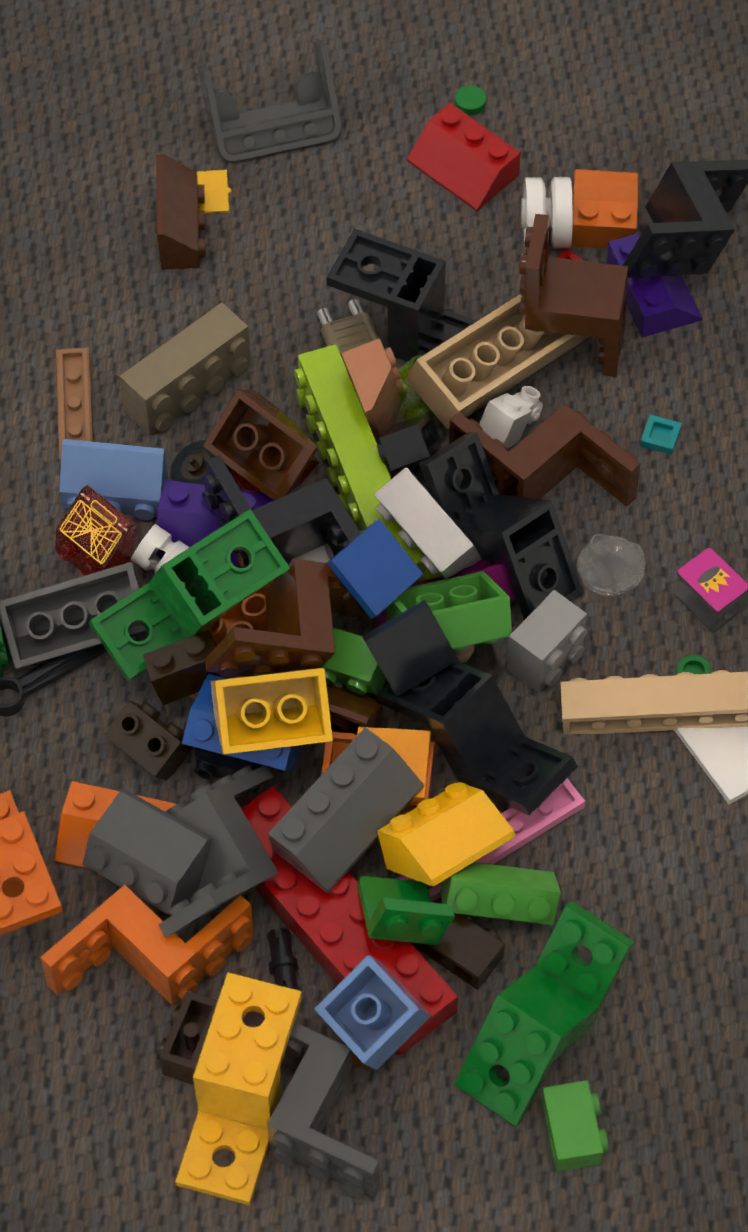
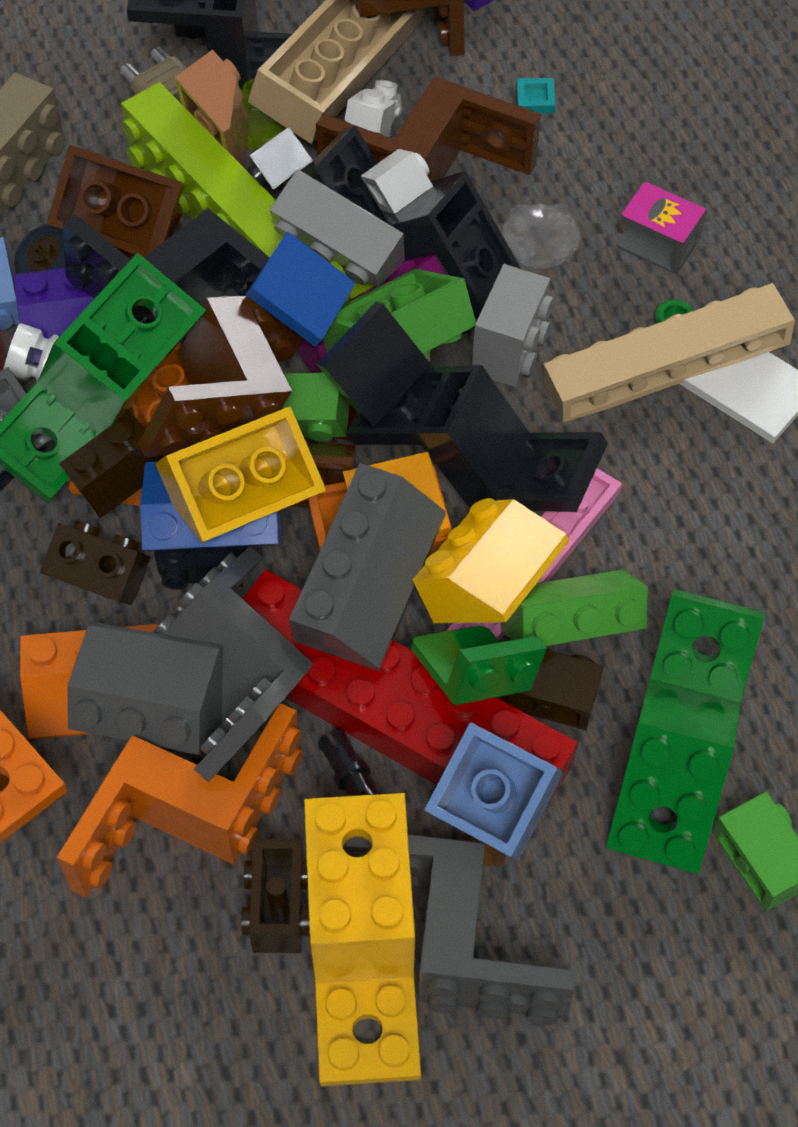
camera: 20 degrees left, 0 degrees up
none -> white brick [361,149,433,214]

